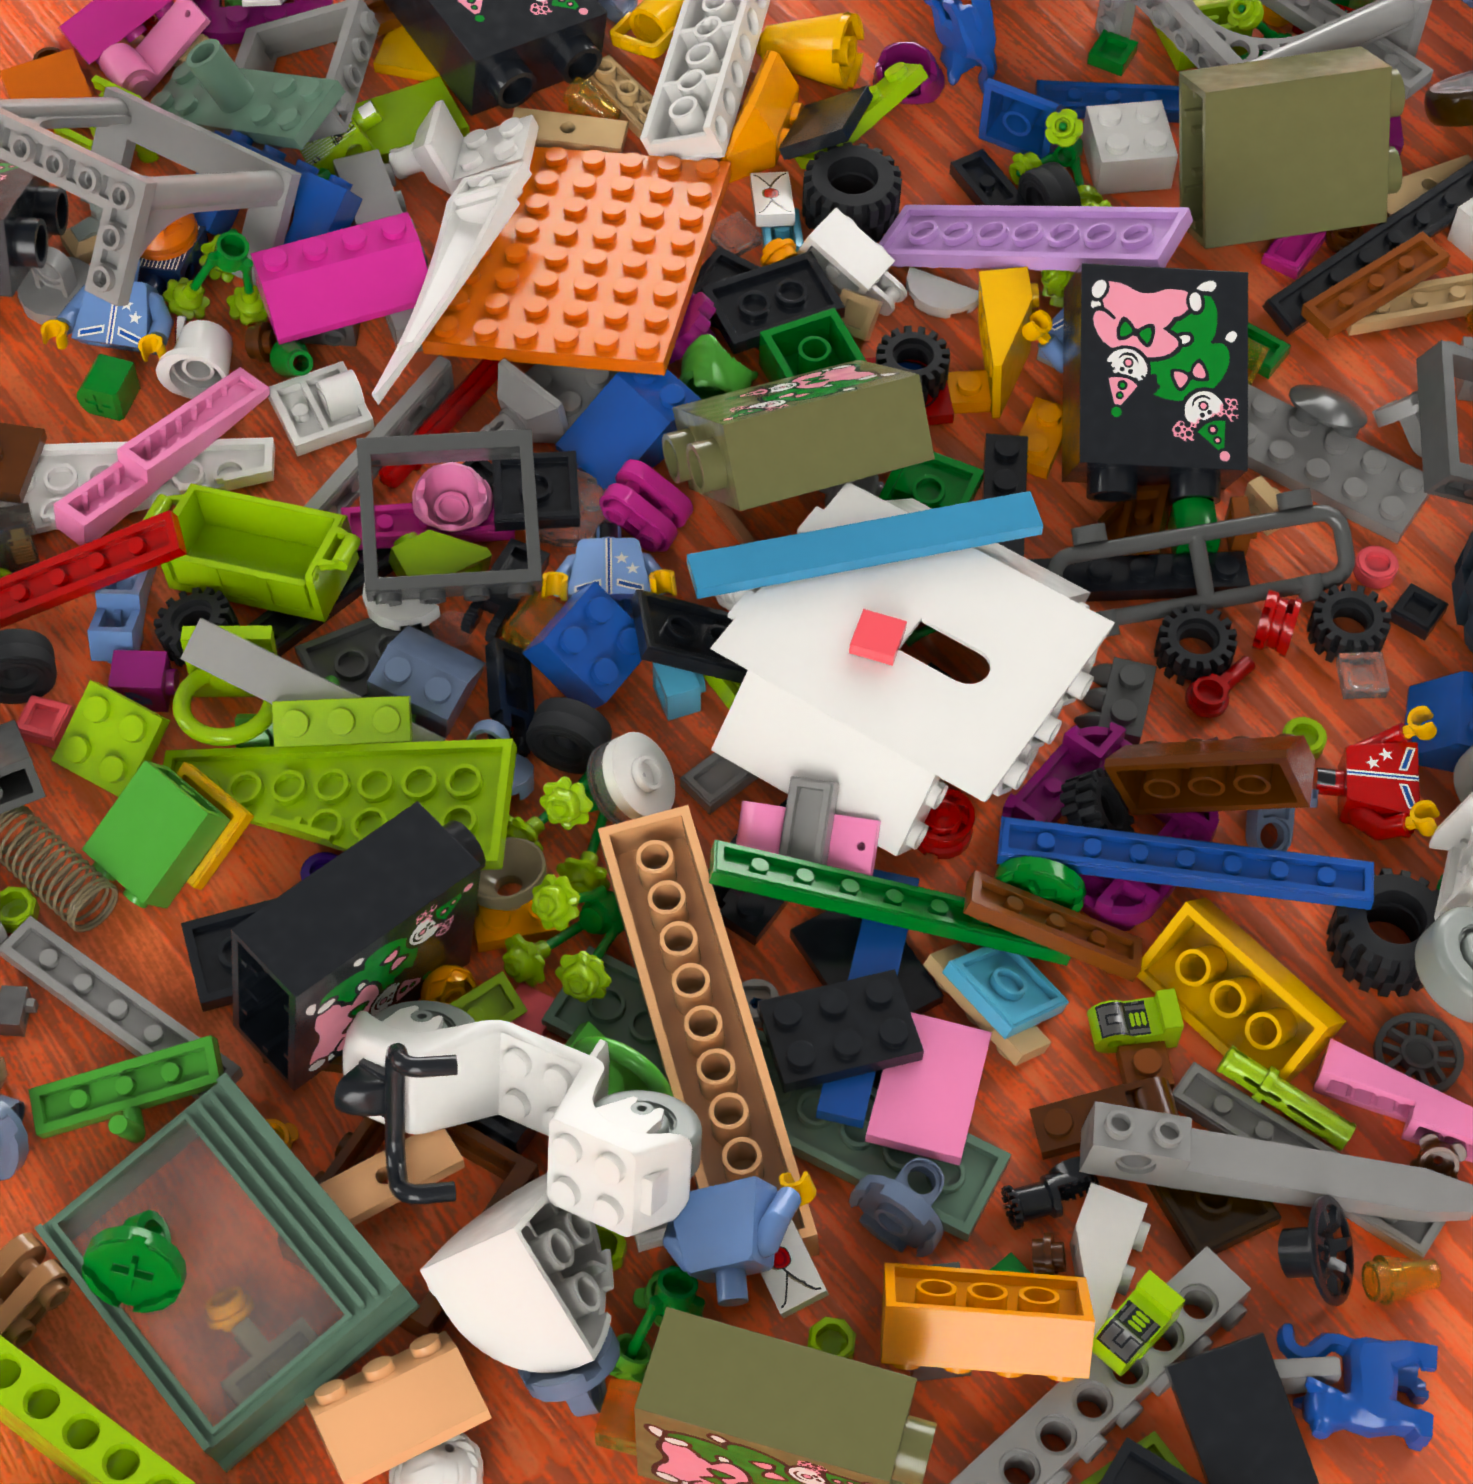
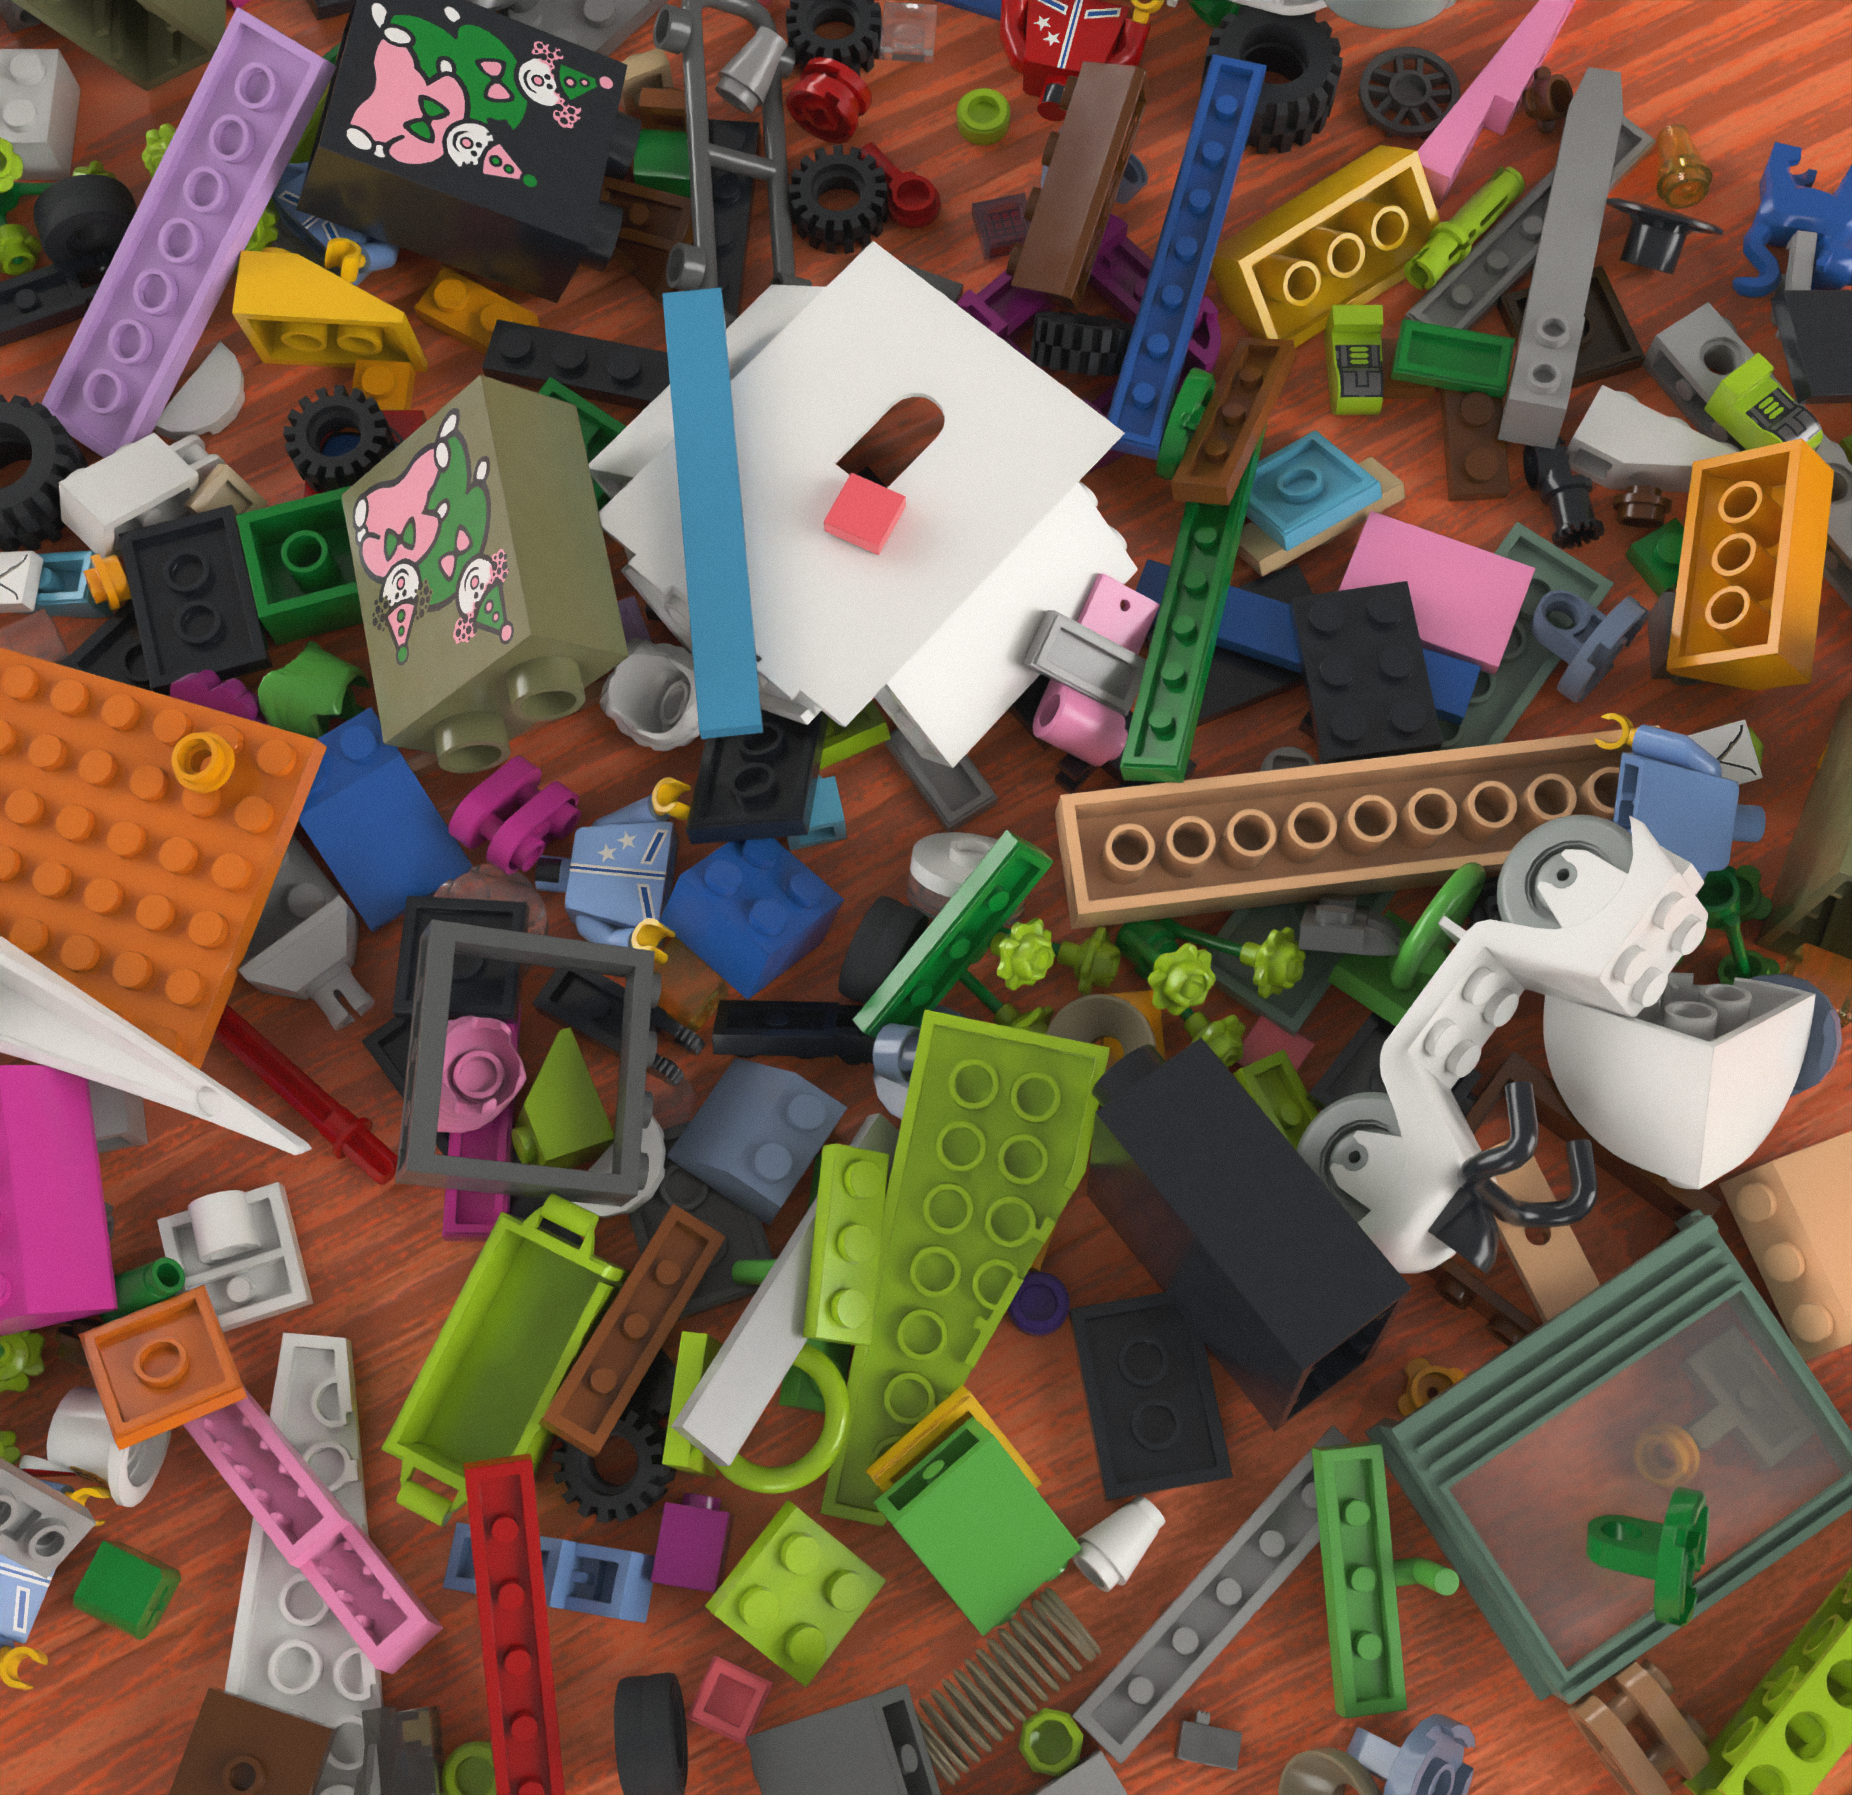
camera: 80 degrees left, 15 degrees up
light grey tile [304,355,454,514] -> none
none -> orange tile [78,1285,247,1451]
none -> light orange plate [171,732,235,793]
none -> dark orange plate [538,1204,726,1458]
none -> light grey cone [715,26,787,114]
none -> green tile [853,830,1054,1049]
none -> white cone [1072,1495,1165,1592]
none -> dark grey plate [1299,894,1401,956]
none -> green tile [1390,319,1515,399]

